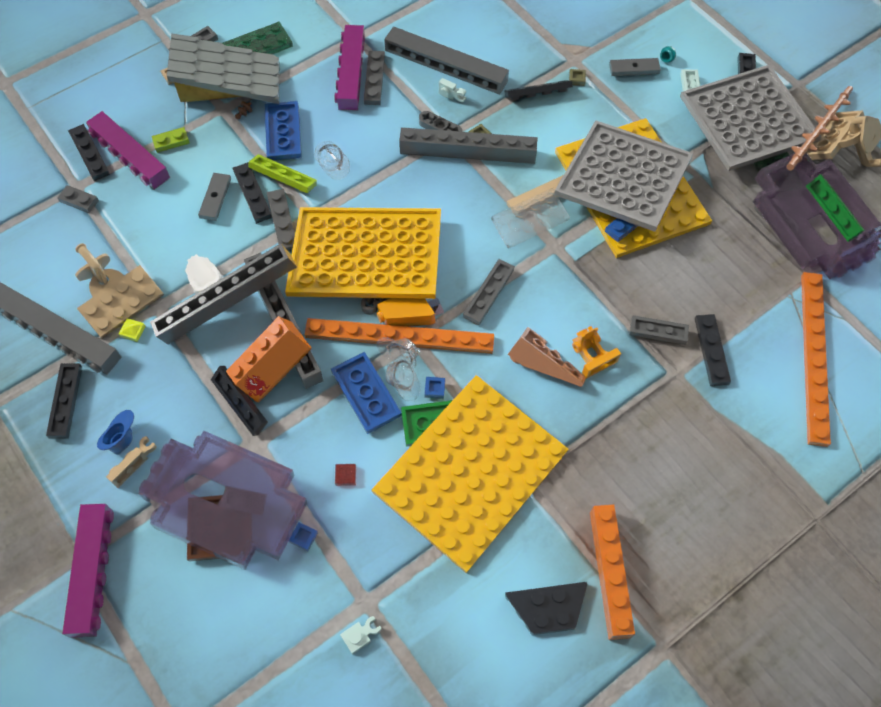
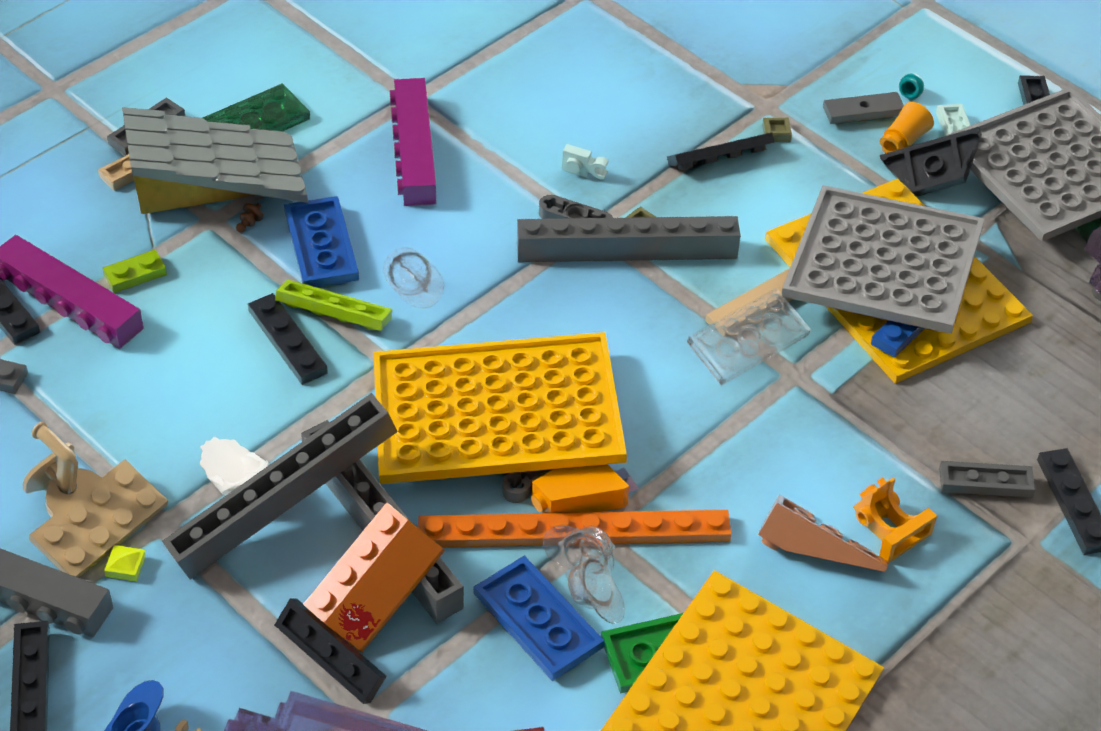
camera: 10 degrees left, 15 degrees down
dark grey tile [198,172,231,221] -> none
dark grey plate [267,189,295,251] -> none
dark grey plate [364,51,385,105] -> none
dark grey brick [384,26,509,95] -> none
blue plate [424,377,445,399] -> none
dark grey plate [463,259,515,325] -> none
none -> light orange plant [879,102,934,153]
none -> black wing [880,127,982,197]

